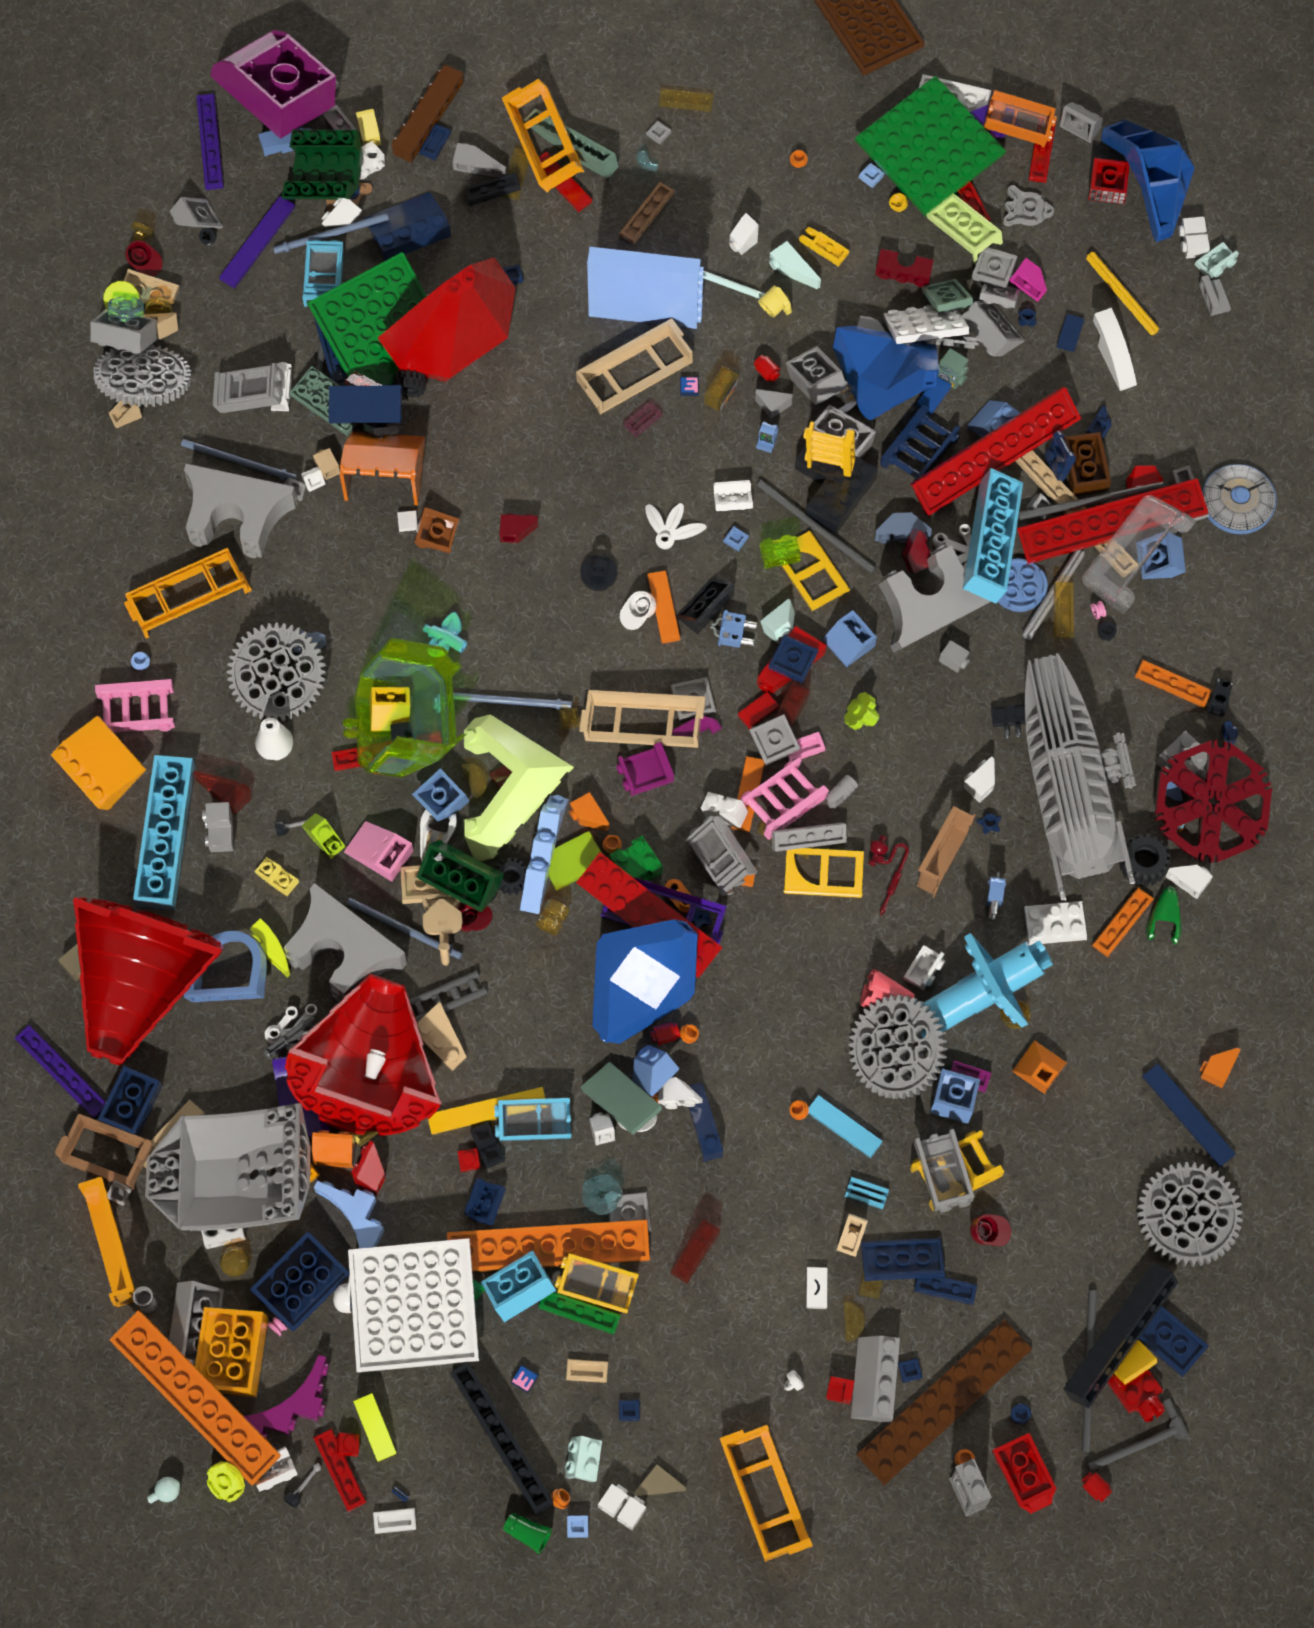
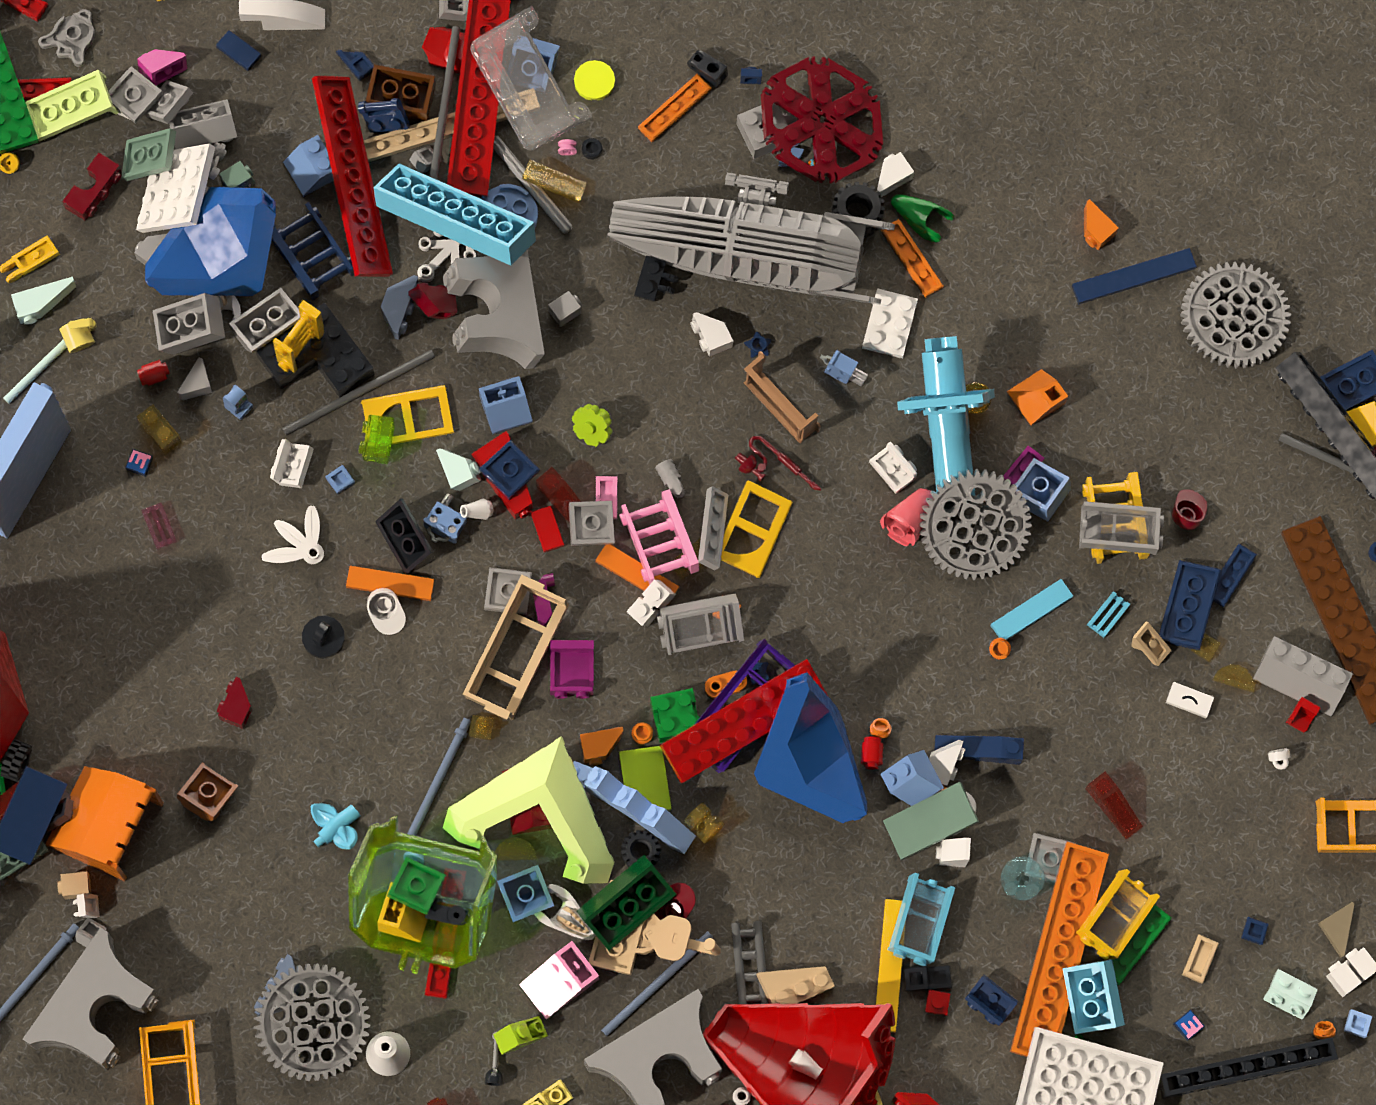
camera: 75 degrees left, 5 degrees up
white tile [397,511,417,532] -> none
green plant [503,1513,552,1554] -> none
tan piece [576,318,693,414] -> none
dark blue tile [898,1358,923,1383] -> none
dark blue plate [1018,309,1037,327] -> none
none -> green tile [387,857,446,915]
none -> white cone [460,499,493,520]
none -> neon yellow tile [574,60,615,101]

